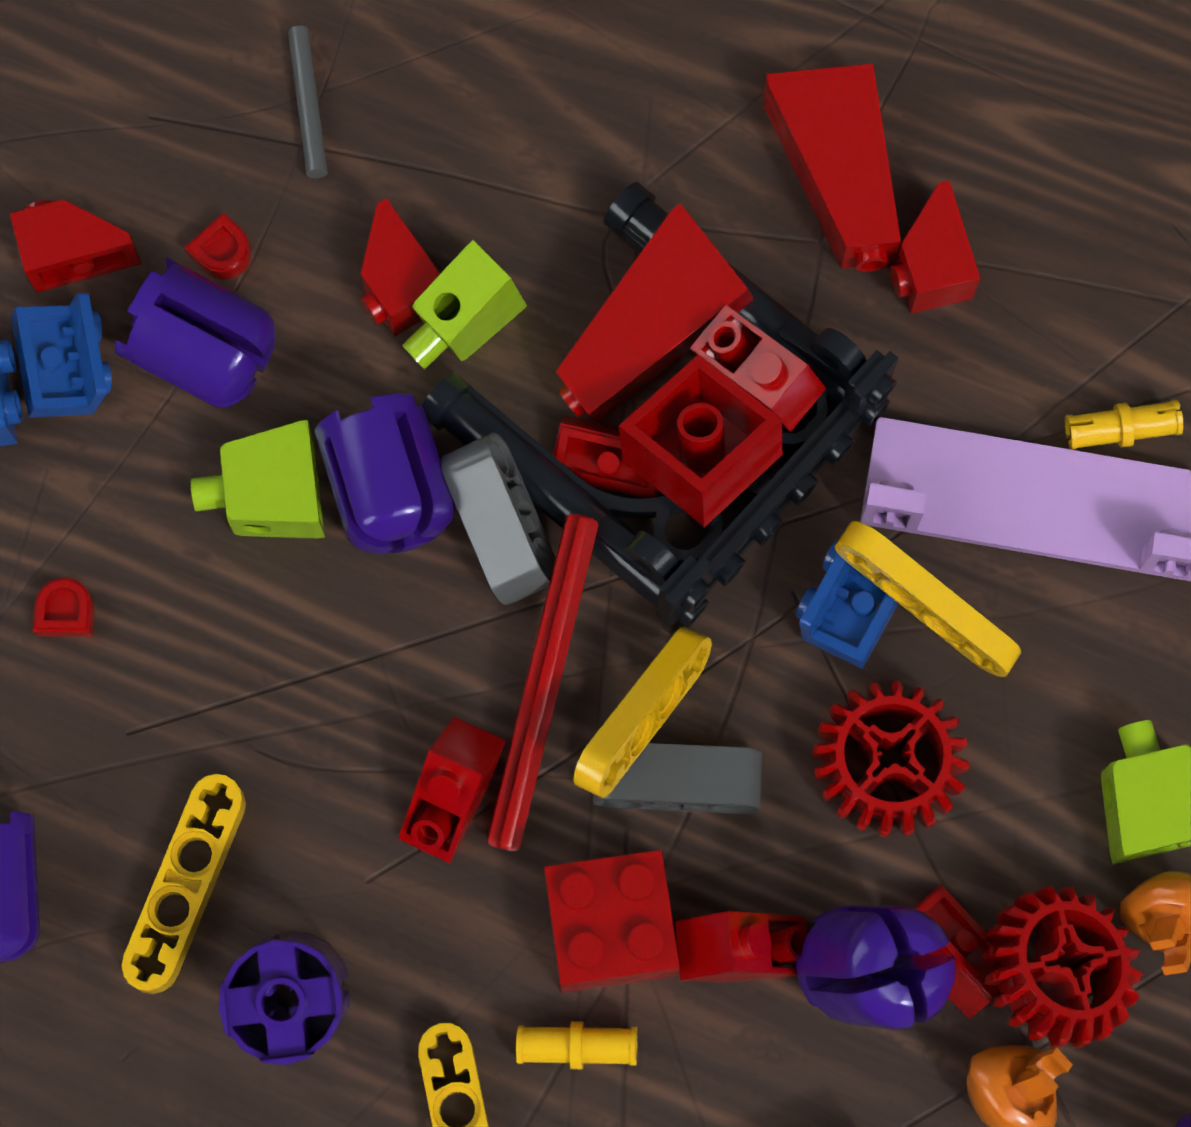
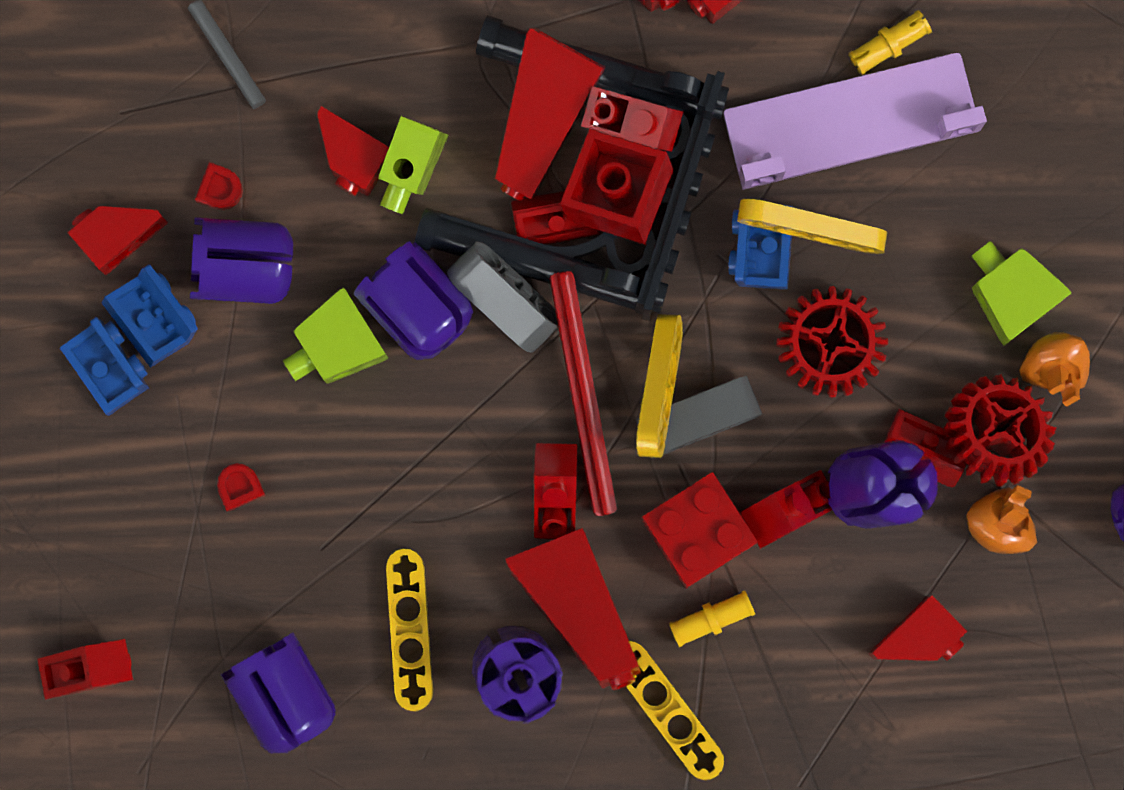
camera: 20 degrees left, 10 degrees up
none -> red slope [505,528,641,690]

